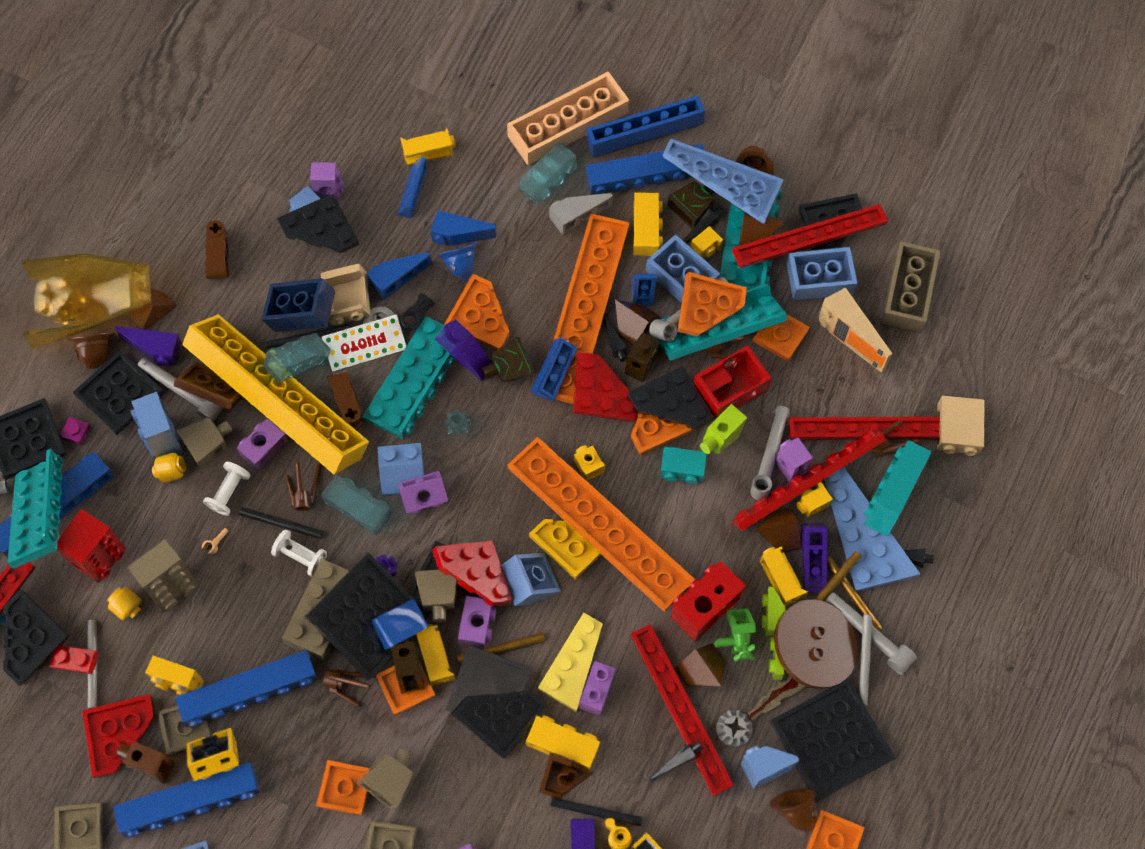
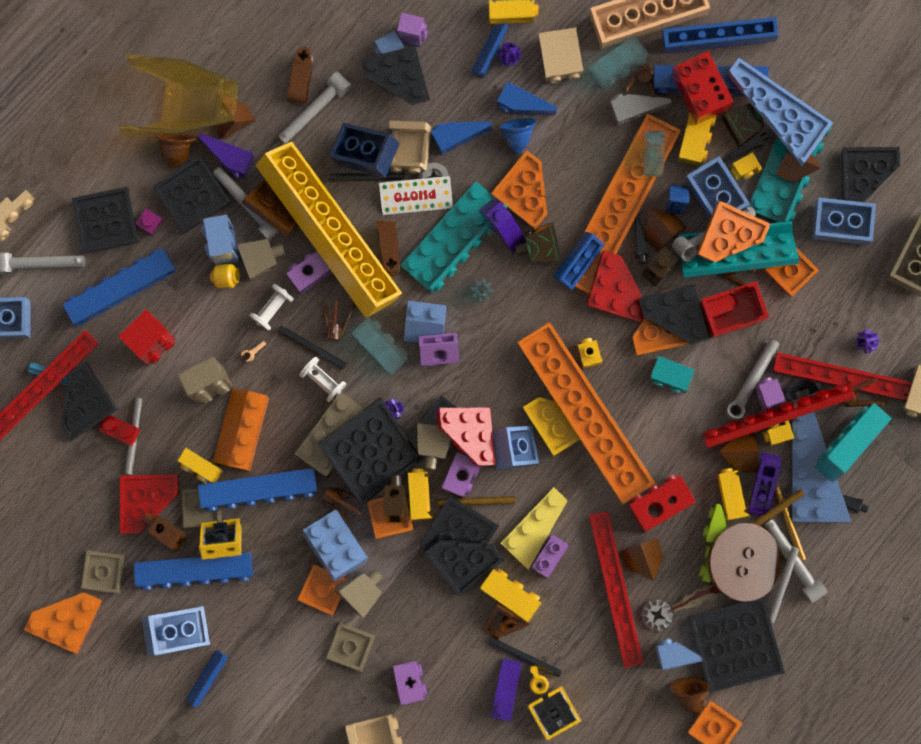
camera: 20 degrees right, 15 degrees up
teal bracket [8,449,63,569] -> none
clear yellow brick [34,277,84,325] -> none
yellow head [107,587,142,620] -> none
clear light blue brick [263,333,331,383] -> none
blue piece [371,599,429,649] -> none
black connector [401,293,435,331] -> none
piece [650,741,704,781] -> none
lime torso [700,404,747,454] -> none
bright green piece [714,608,756,662] -> none
red plate [732,204,888,269] -> none
reddish brown piece [736,146,774,176] -> none
tan slope [819,288,892,373] -> none
none -> orange slope [213,389,269,472]
none -> light grey piece [278,72,352,144]
none -> medium blue brick [303,510,368,583]
none -> dark purple gear [498,43,521,66]
none -> tan panel [538,28,583,83]
none -> reddish brown plant [625,63,655,98]
none -> clear light blue slope [644,131,665,176]
none -> red piece [671,51,734,125]
none -> black helmet [784,380,822,402]
none -> dark purple gear [855,329,880,354]

